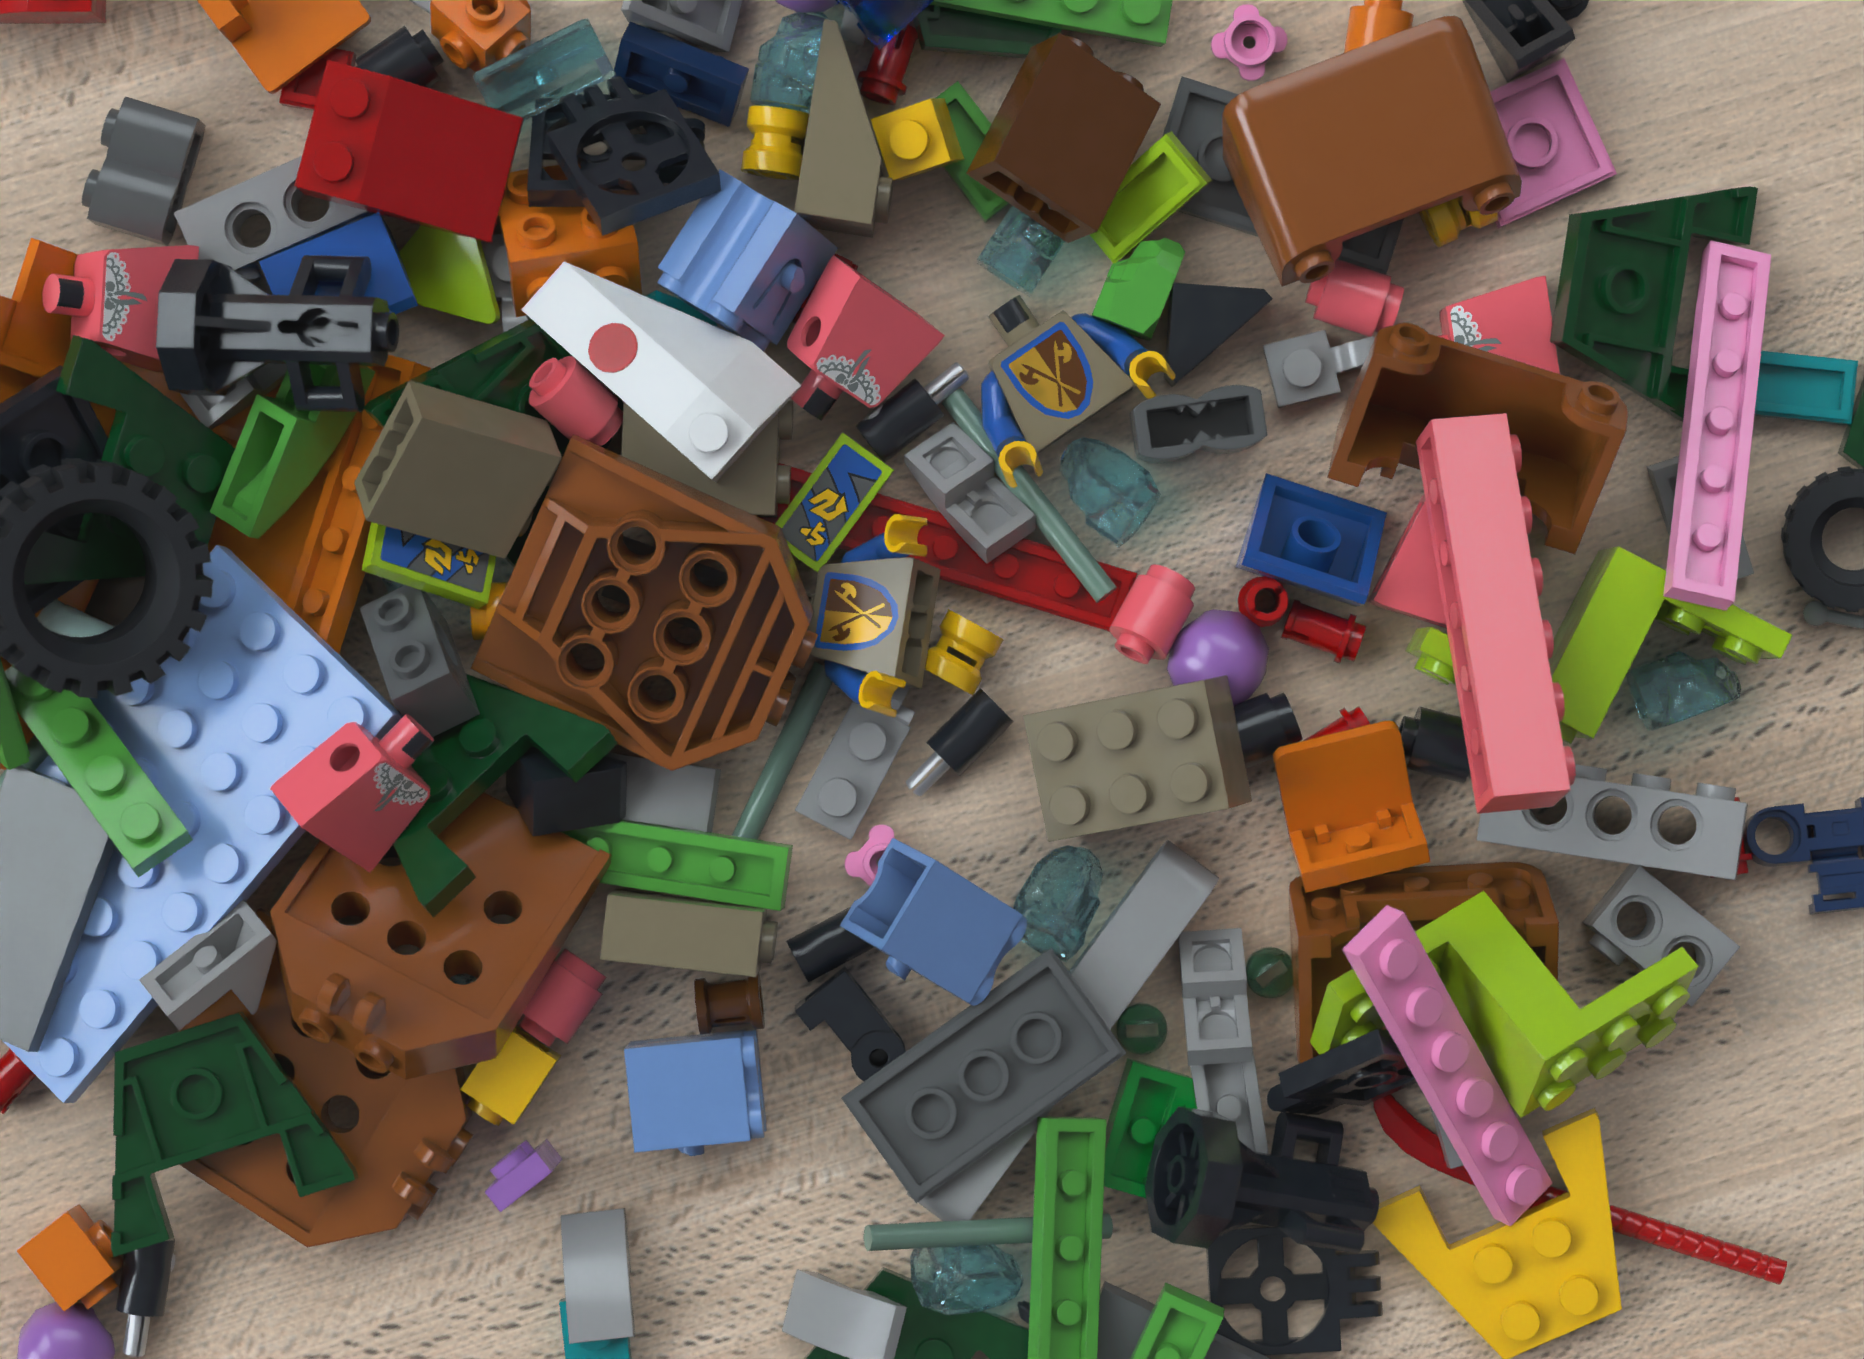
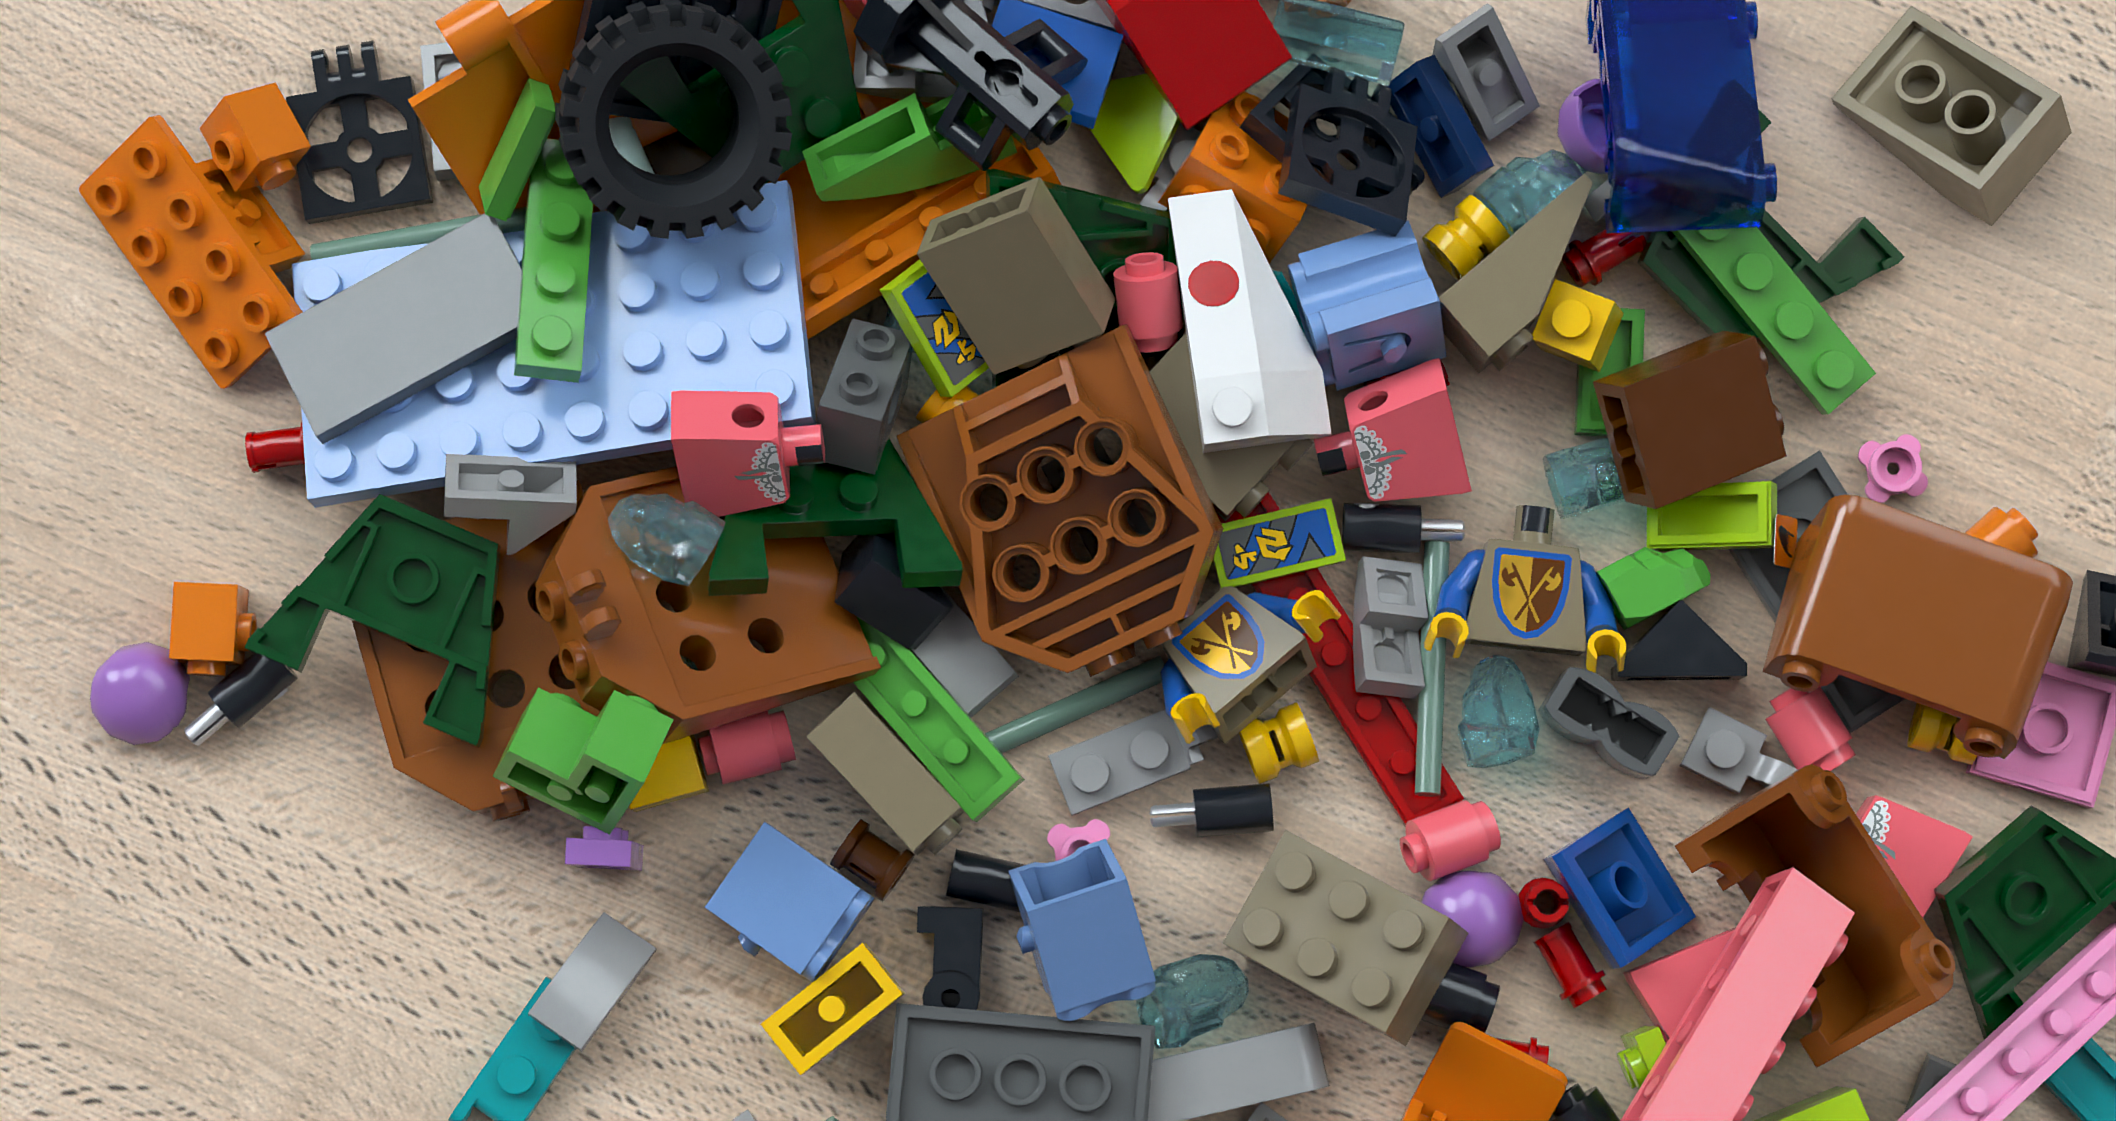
camera: 45 degrees right, 5 degrees down
none -> bright green brick [492,687,674,835]
none -> clear light blue rock [608,493,726,586]
none -> yellow brick [760,943,905,1075]
none -> orange sticker [1774,514,1798,568]

